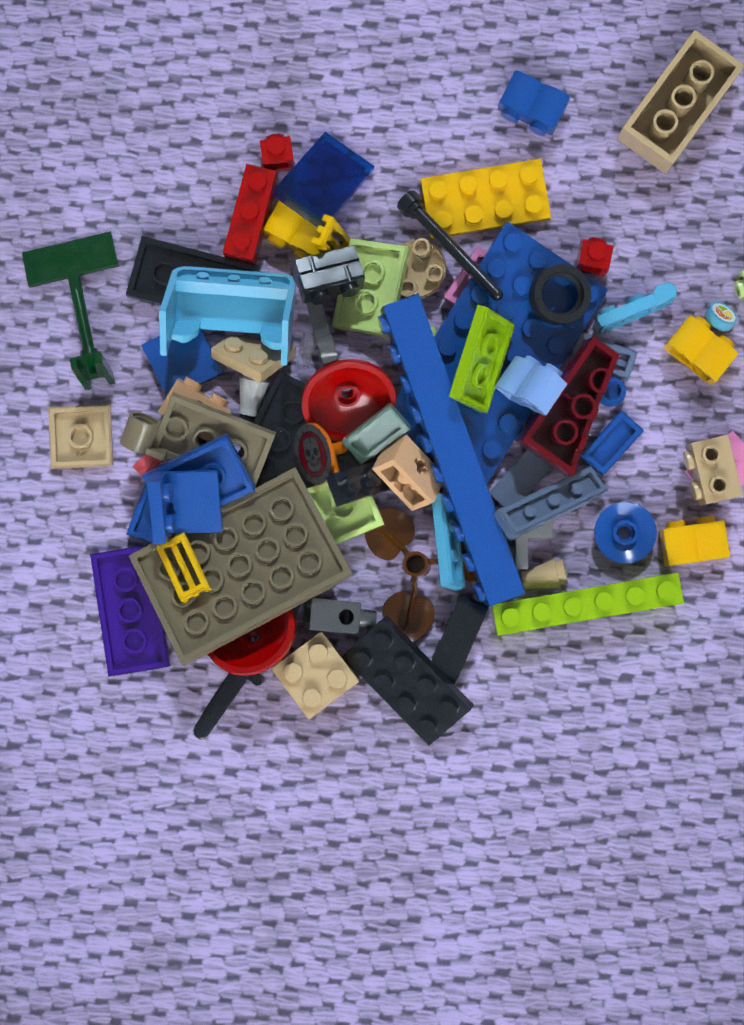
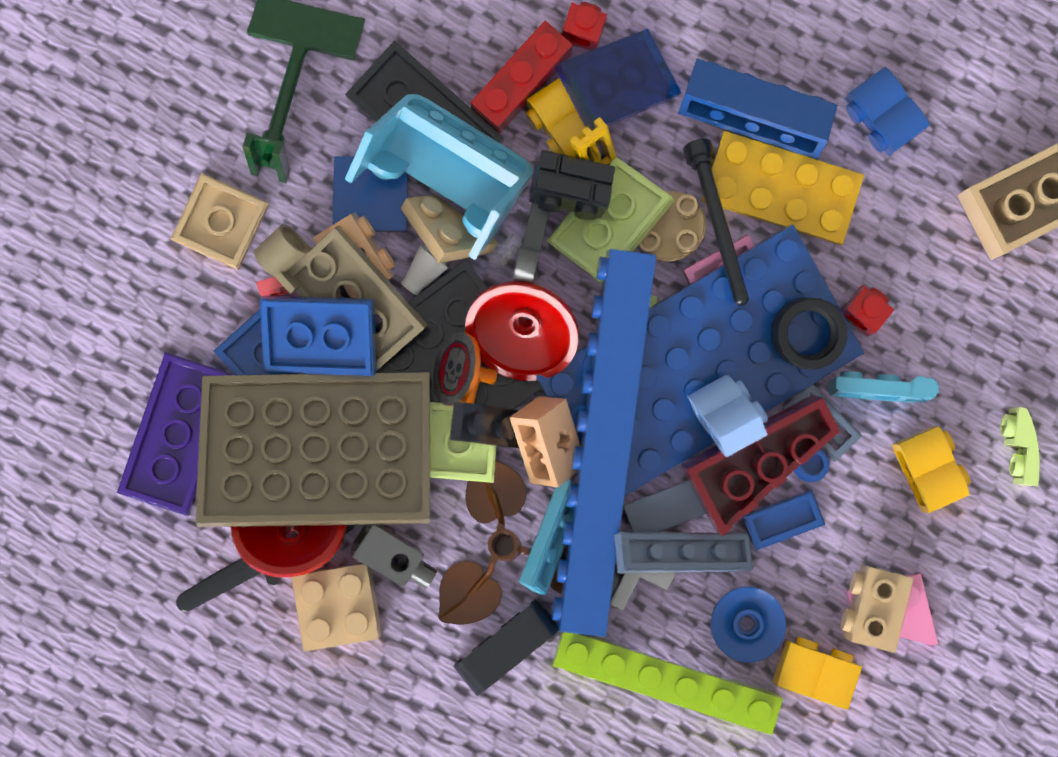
camera: 20 degrees right, 0 degrees up
blue bracket [147,470,223,544] -> none
yellow tile [156,532,212,604] -> none
sand green tile [342,402,411,465] -> none
black plate [342,615,474,746] -> none
lime tile [449,305,515,414] -> none
tan cone [521,558,568,590] -> none
tile [705,302,737,331] -> none
none -> blue brick [678,58,838,160]

